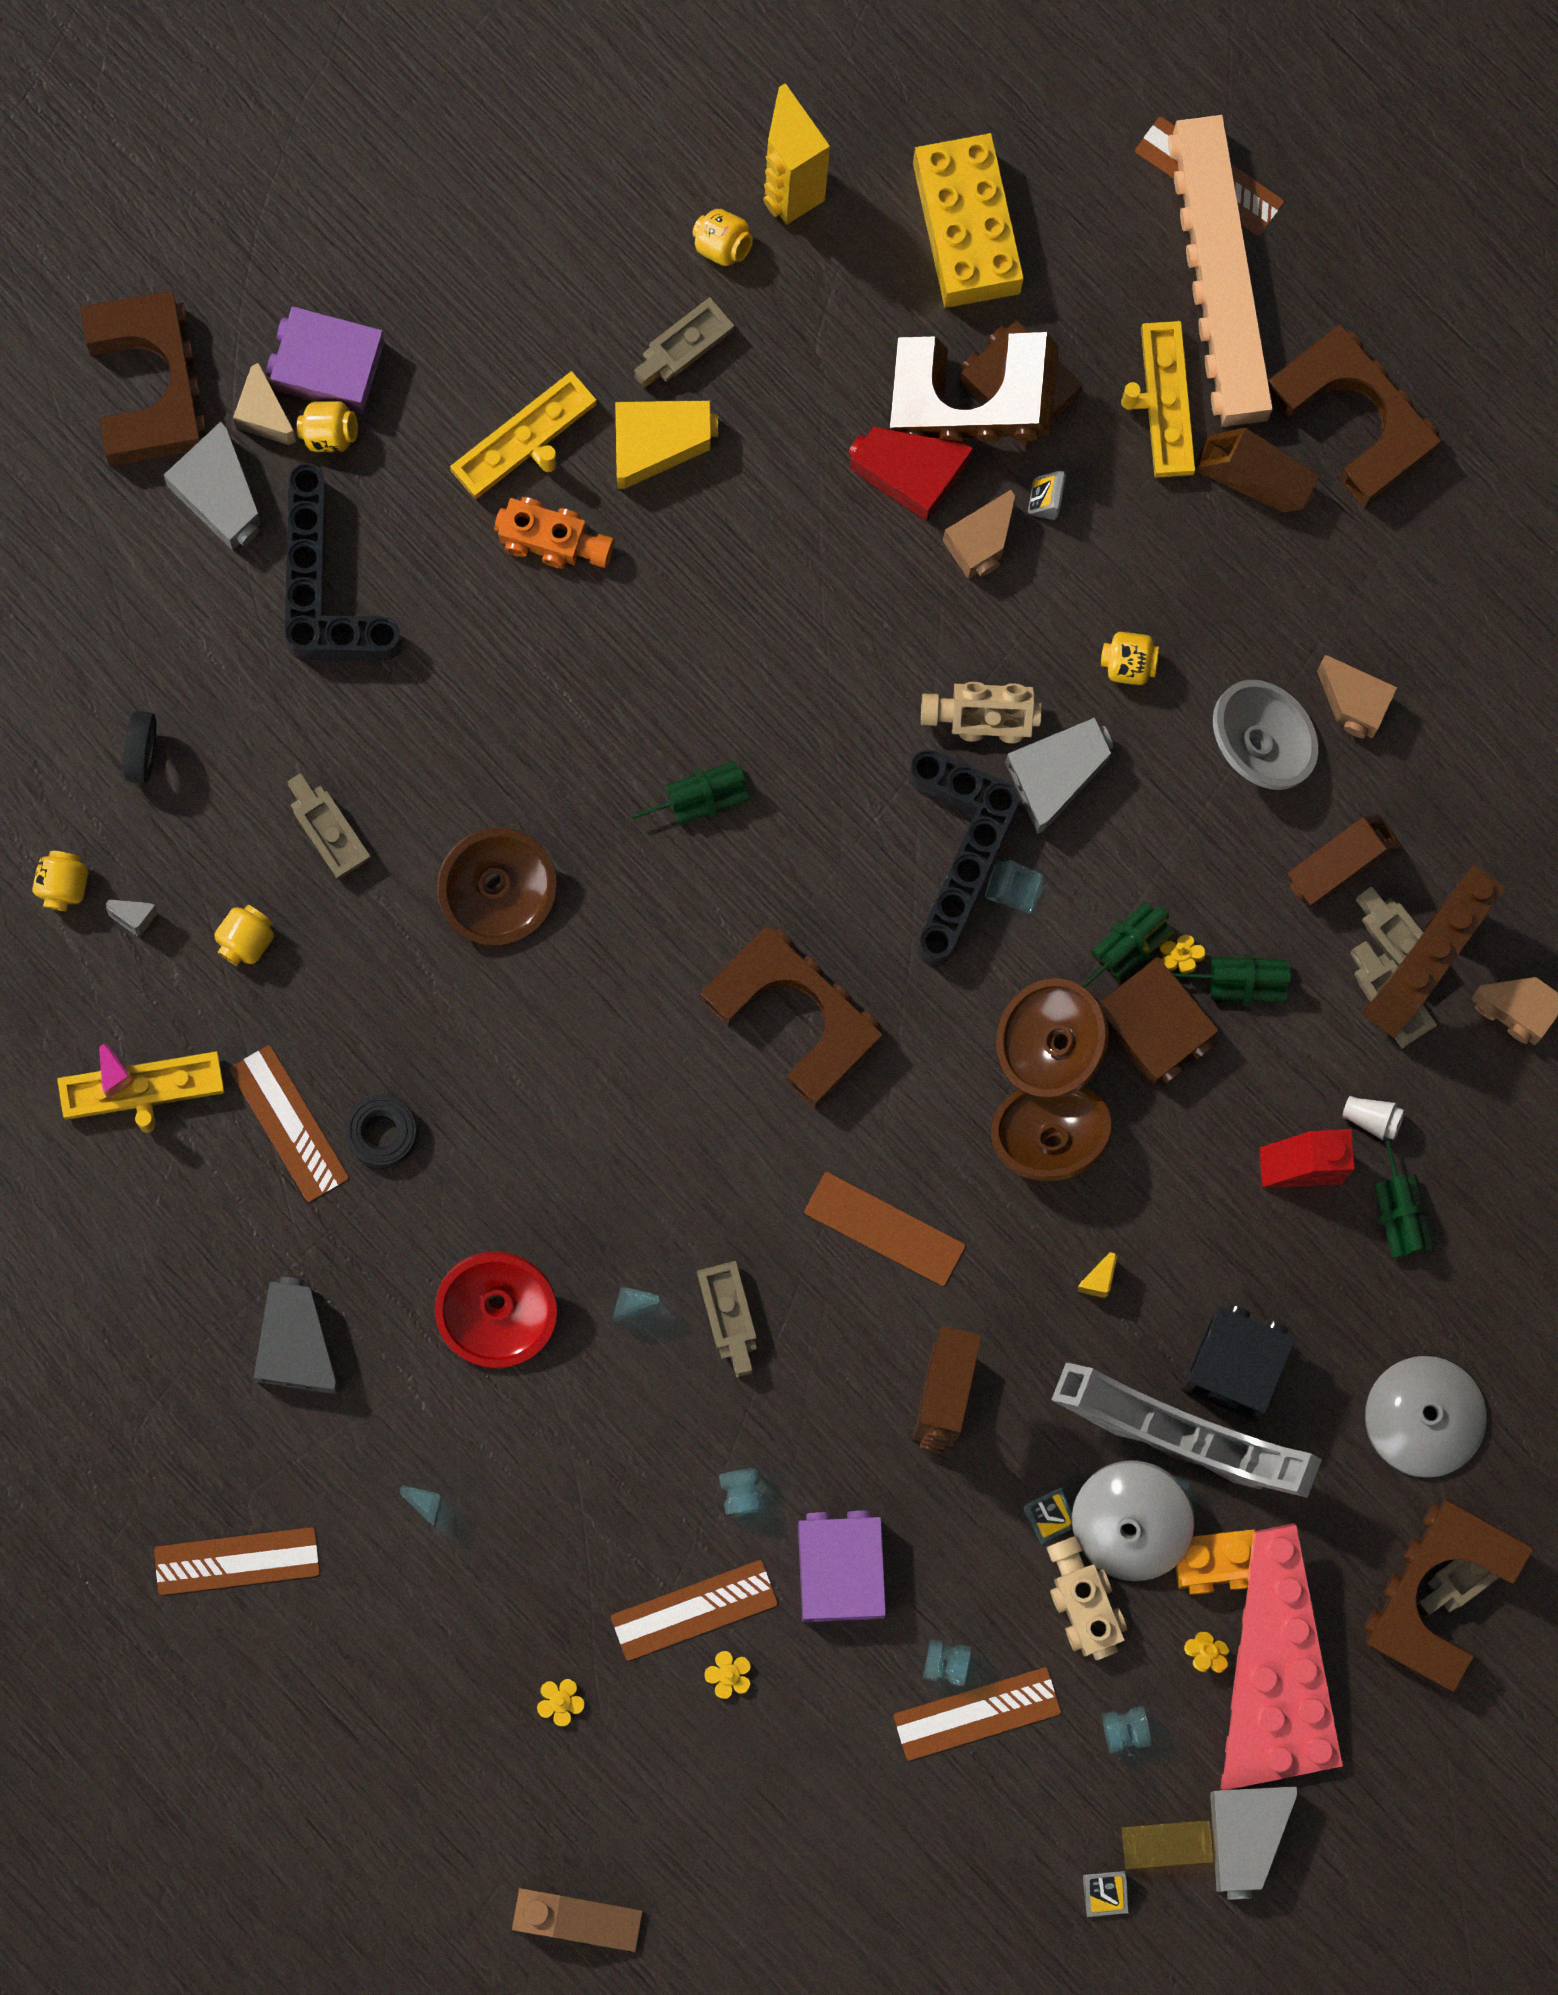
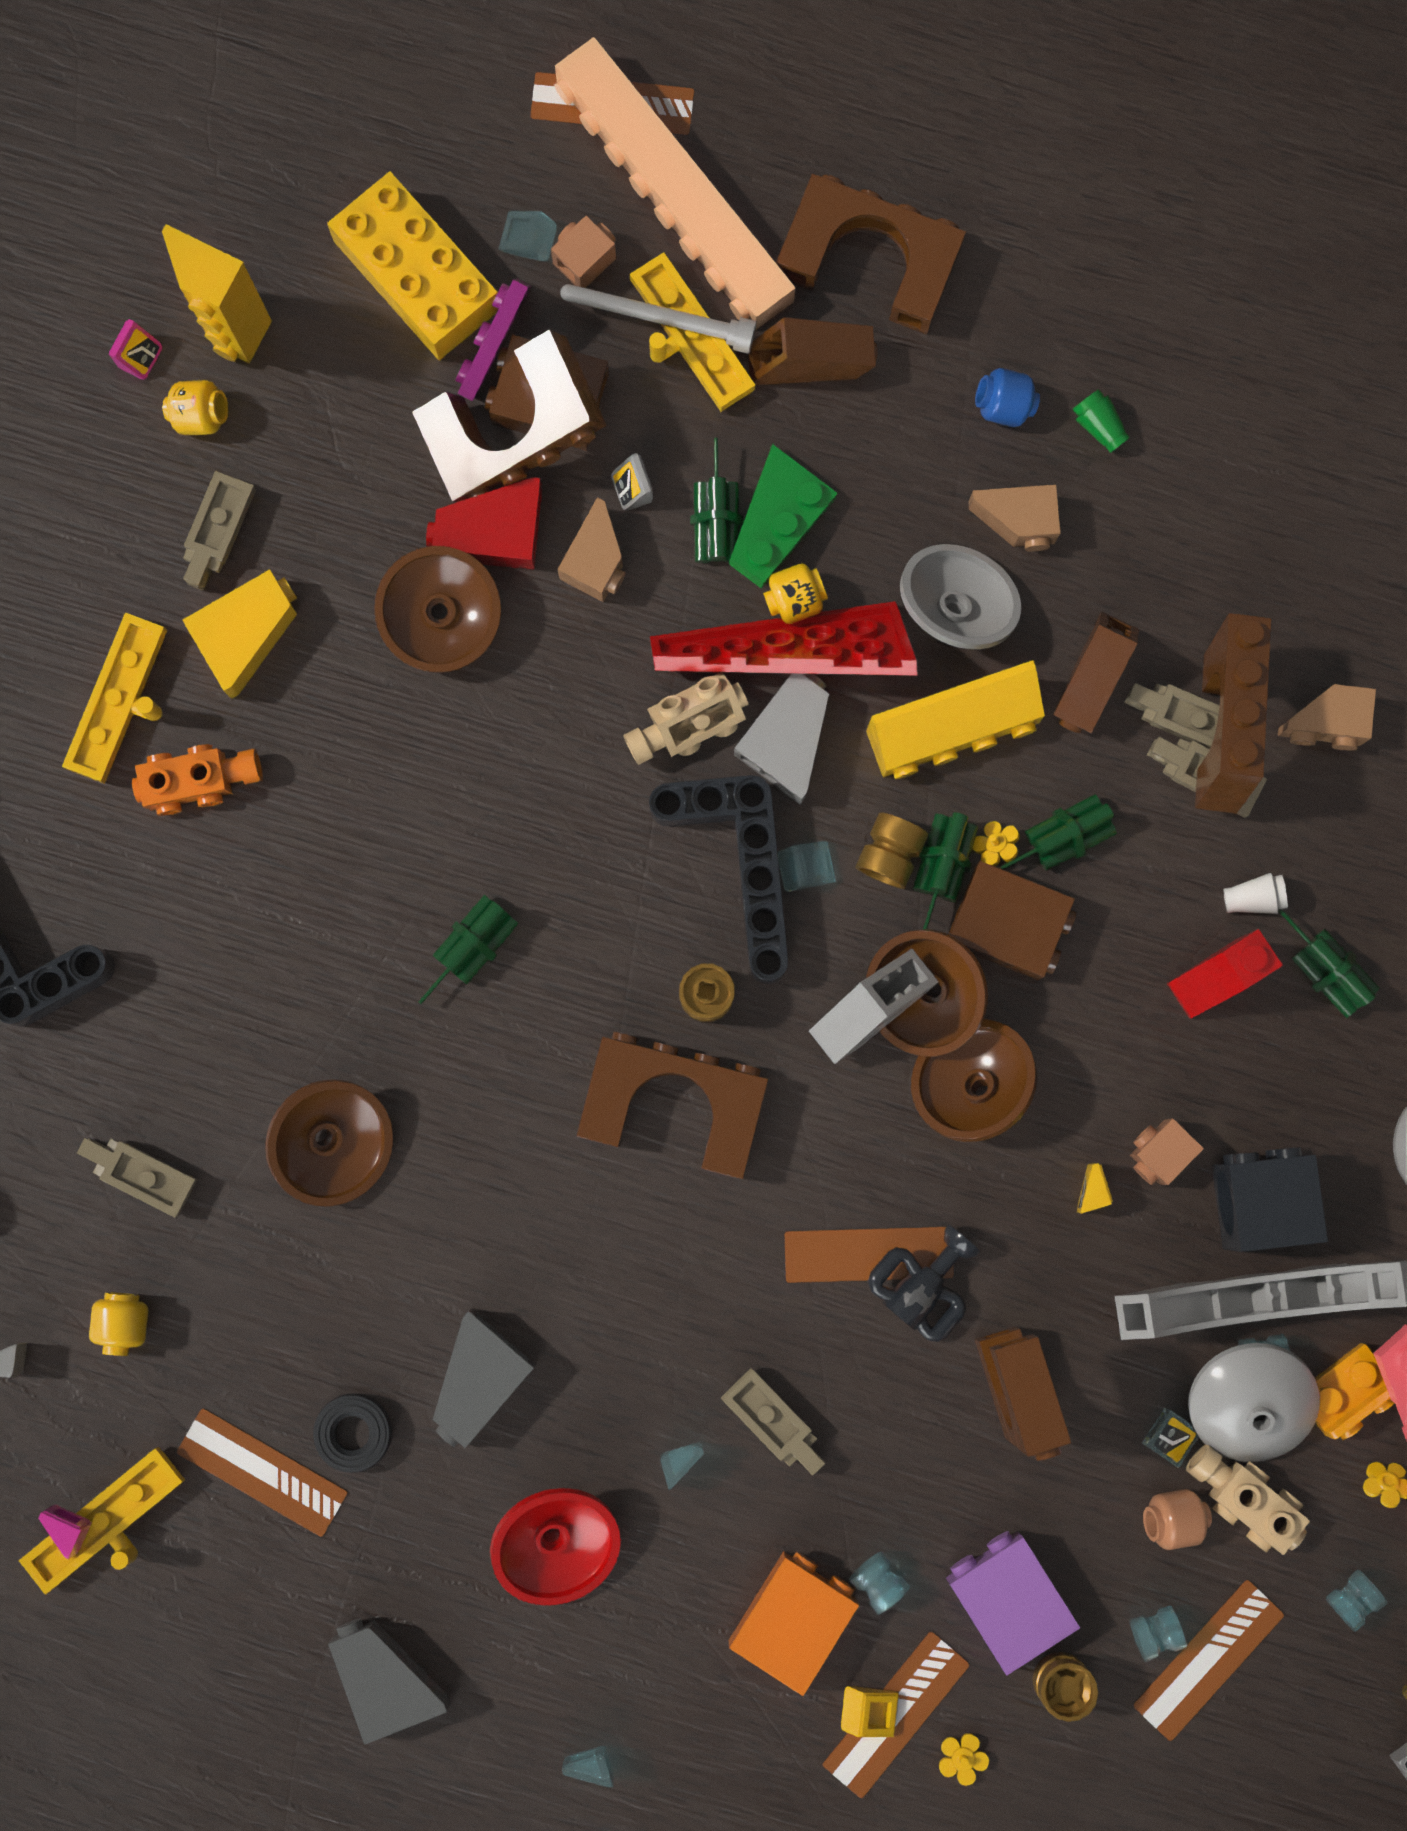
camera: 25 degrees left, 5 degrees up
none -> slope [109,319,163,380]
none -> reddish brown dish [374,546,501,673]
none -> dark grey slope [432,1309,536,1448]
none -> magenta wing [455,278,532,401]
none -> clear light blue slope [499,211,557,261]
none -> nougat brick [551,216,616,288]
none -> light grey piece [560,284,757,354]
none -> red wing [650,601,918,676]
none -> pearl gold wheel [679,964,734,1022]
none -> dark green piece [690,438,743,563]
none -> orange brick [728,1551,859,1696]
none -> green wing [729,444,838,589]
none -> light grey slope [809,949,938,1064]
none -> yellow slope [841,1686,899,1737]
none -> pearl gold wheel [855,813,928,889]
none -> yellow slope [866,660,1045,780]
none -> black piece [868,1224,981,1342]
none -> blue head [975,368,1040,427]
none -> pearl gold wheel [1033,1652,1098,1722]
none -> green cone [1073,389,1130,453]
none -> nougat brick [1130,1118,1204,1185]
none -> nougat head [1143,1489,1212,1550]

